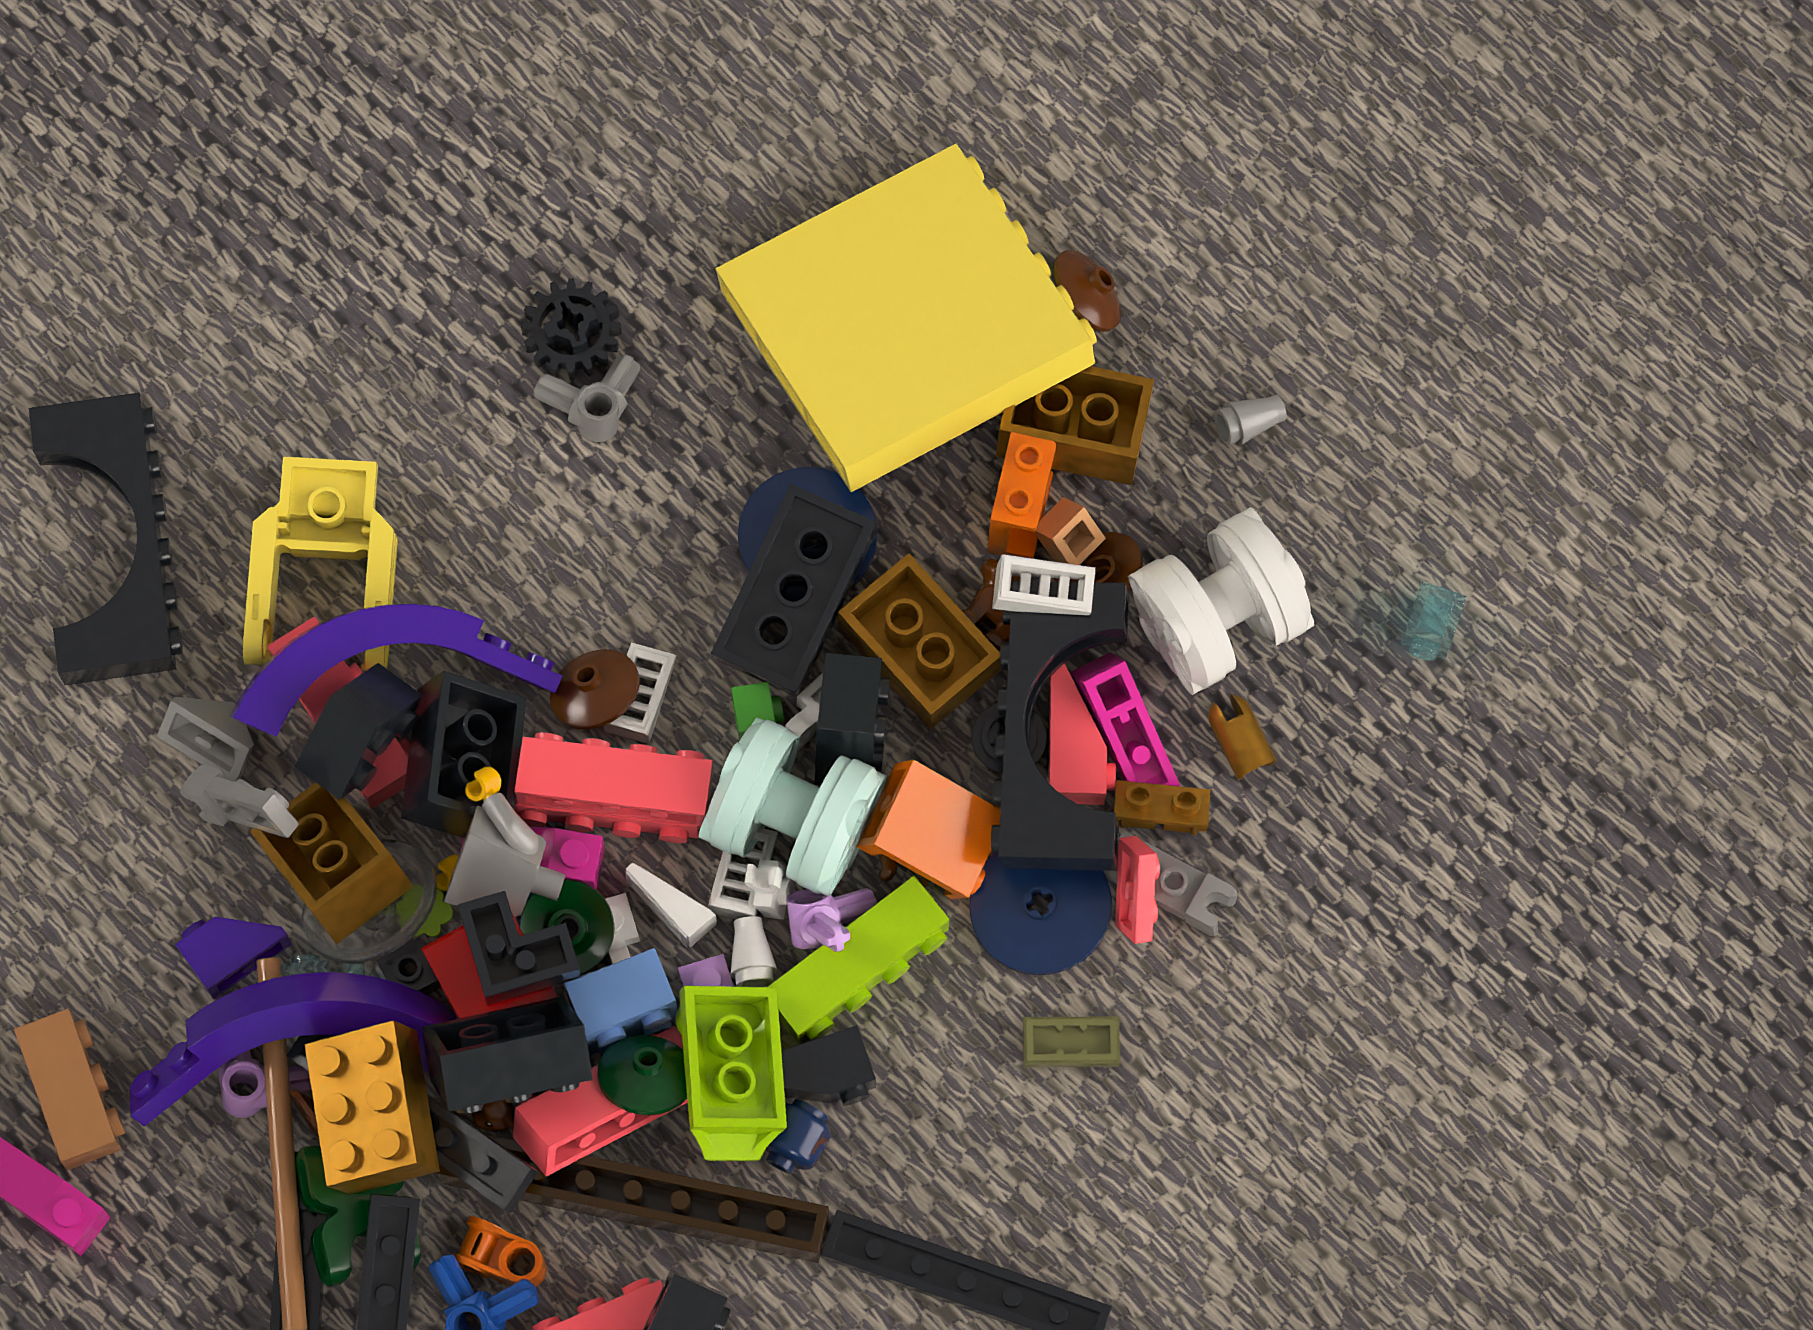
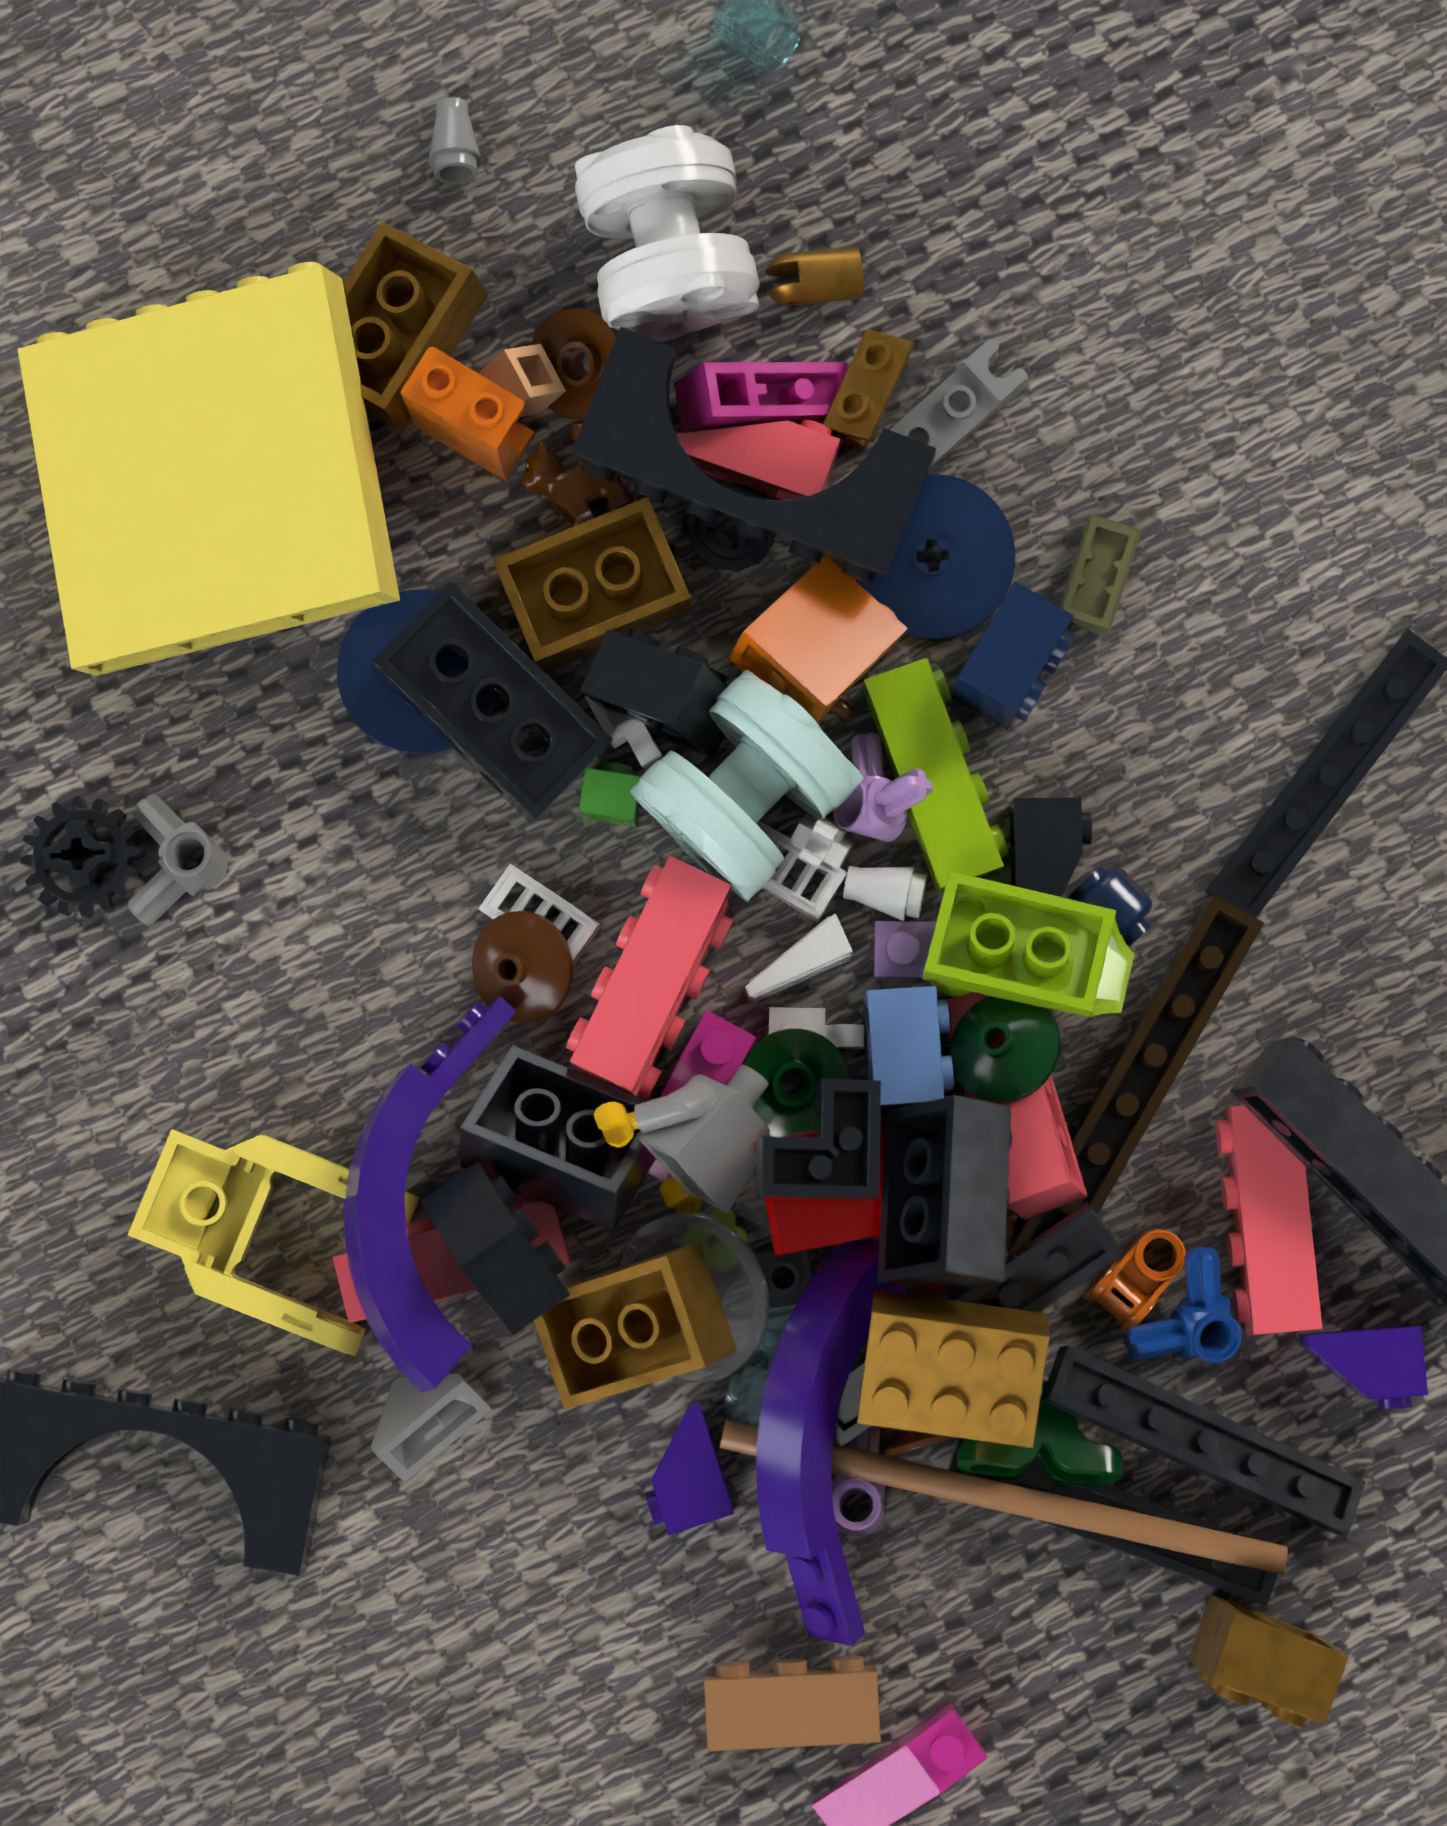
camera: 65 degrees left, 10 degrees up
light grey plate [180,764,299,838] -> none
white slope [992,554,1095,615] -> none
reddish brown dish [1053,250,1121,332] -> none
coral plate [1115,836,1160,944] -> none
none -> dark blue brick [951,581,1075,730]

